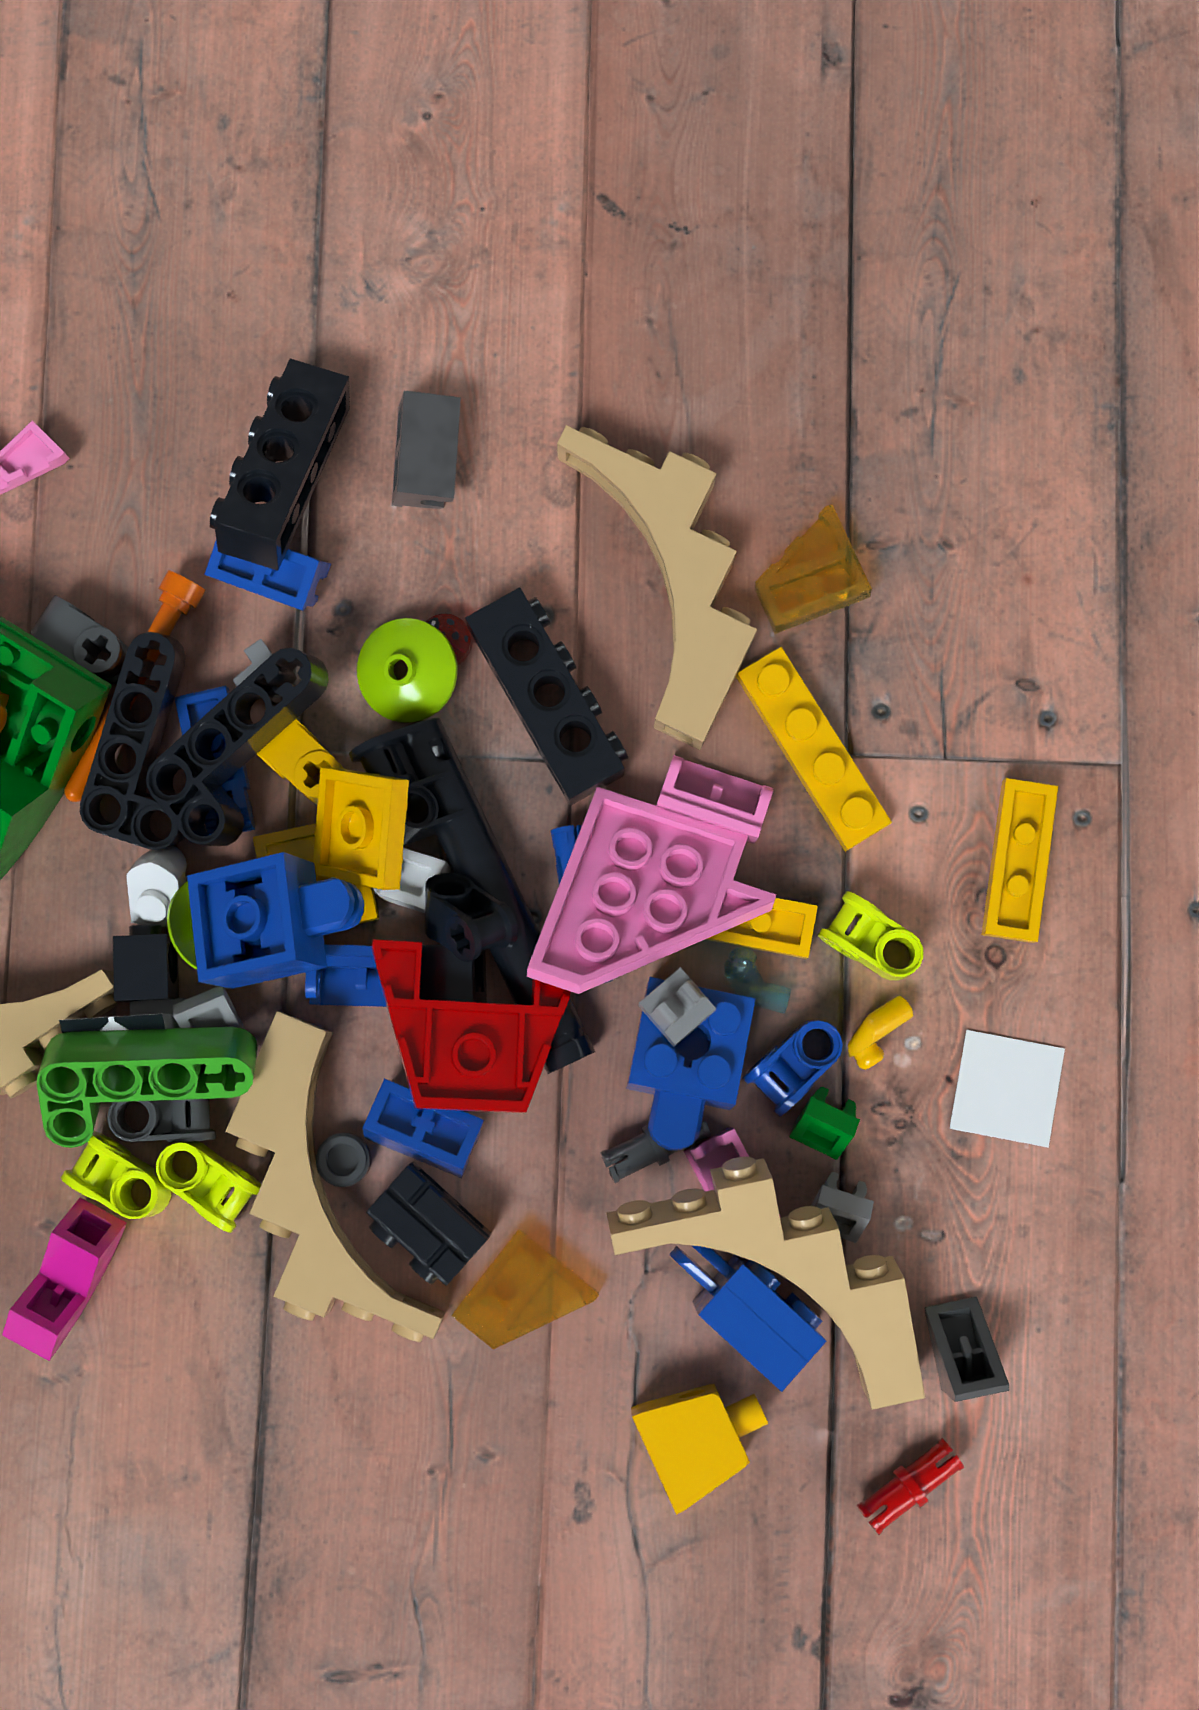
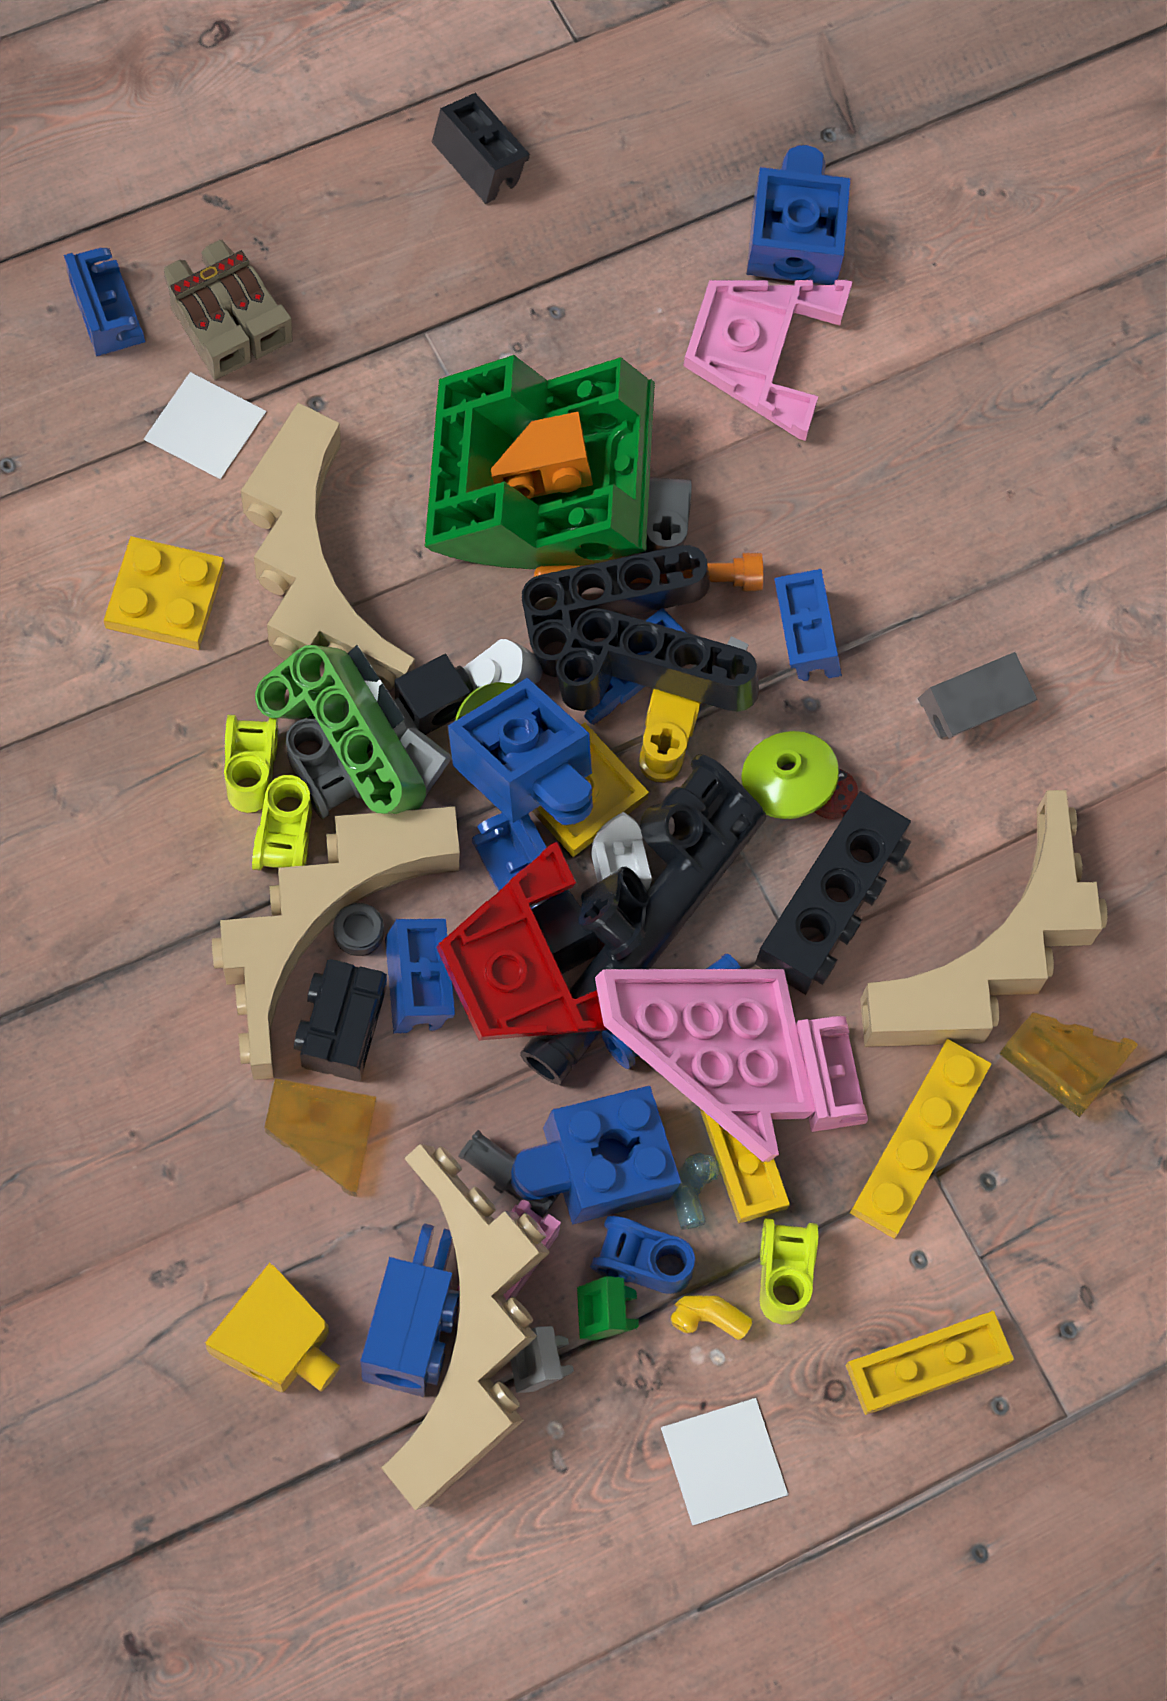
camera: 55 degrees right, 15 degrees down
dark pink brick [2,1197,127,1361] -> none
black brick [210,358,350,570] -> none
yellow plate [313,767,409,890] -> none
light grey tile [638,967,716,1047] -> none
red pin [857,1438,964,1535] -> none
dark grey slope [925,1296,1009,1402] -> none

